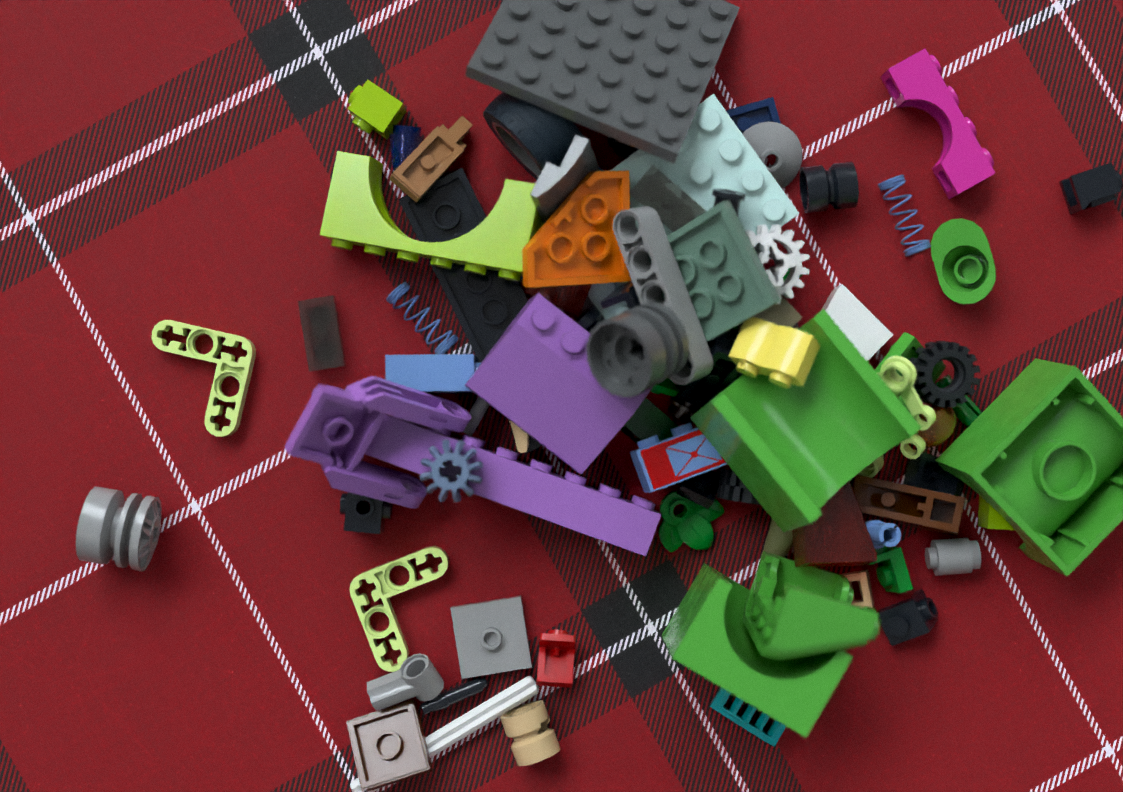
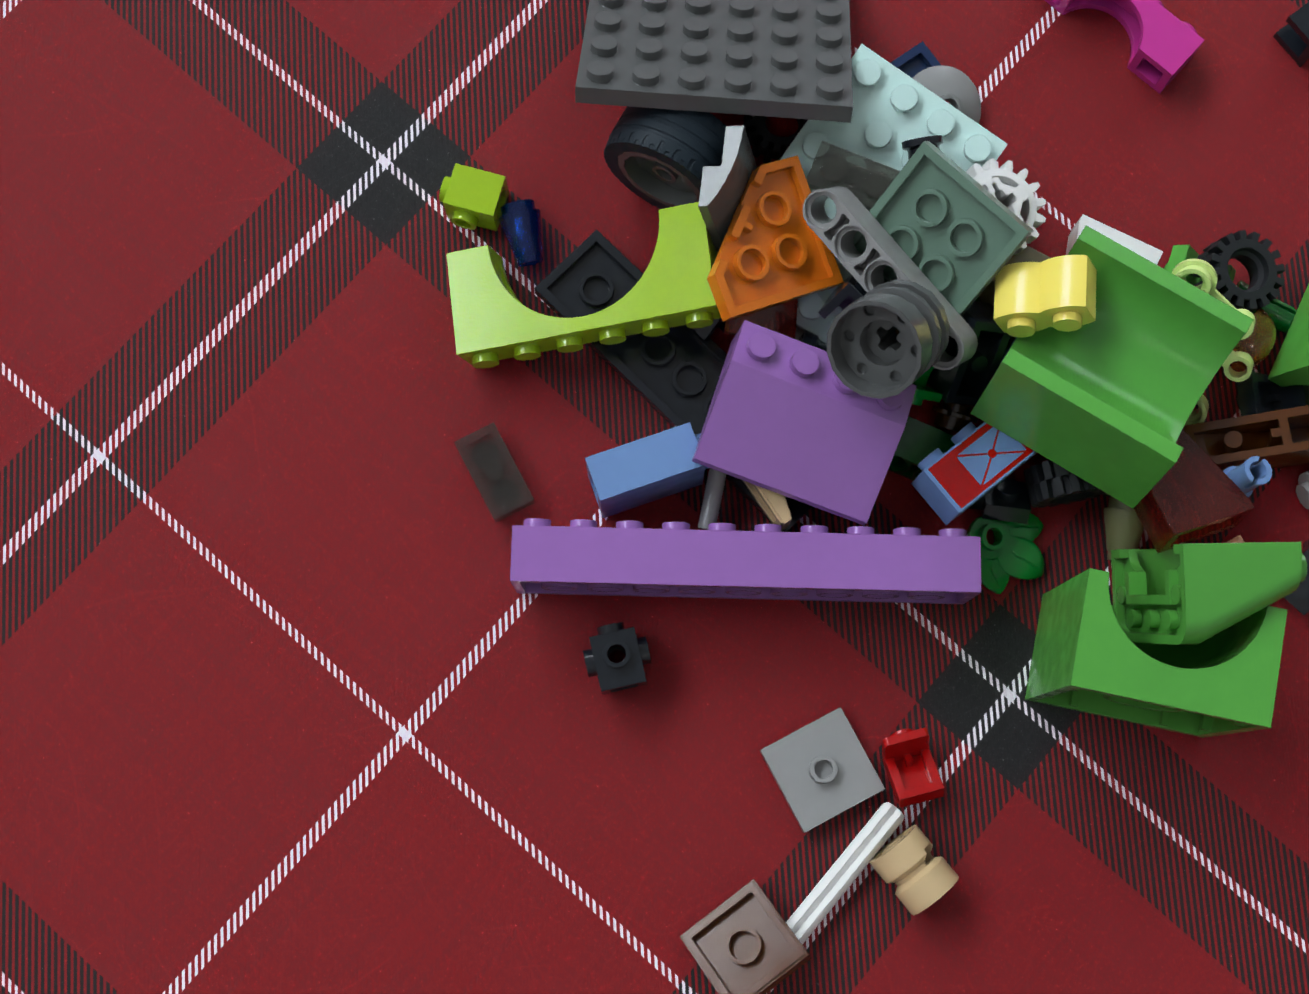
camera: 20 degrees left, 10 degrees down
light grey wheel [76,486,162,571] -> none
yellowish green beam [152,320,256,437] -> none
medium lavender plate [284,376,471,509] -> none
yellowish green beam [349,546,449,672] -> none
light grey piece [367,653,444,711] -> none
medium blue piece [386,282,459,354] -> none
medium nougat hinge [390,116,473,203] -> none
sand blue gear [420,439,483,503] -> none
black piece [421,678,488,715] -> none
teal slope [709,687,786,747] -> none
black wheel [799,162,859,213] -> none
green bracket [856,546,913,593] -> none
medium blue piece [878,174,931,257] -> none
bright green piece [931,218,996,304] -> none

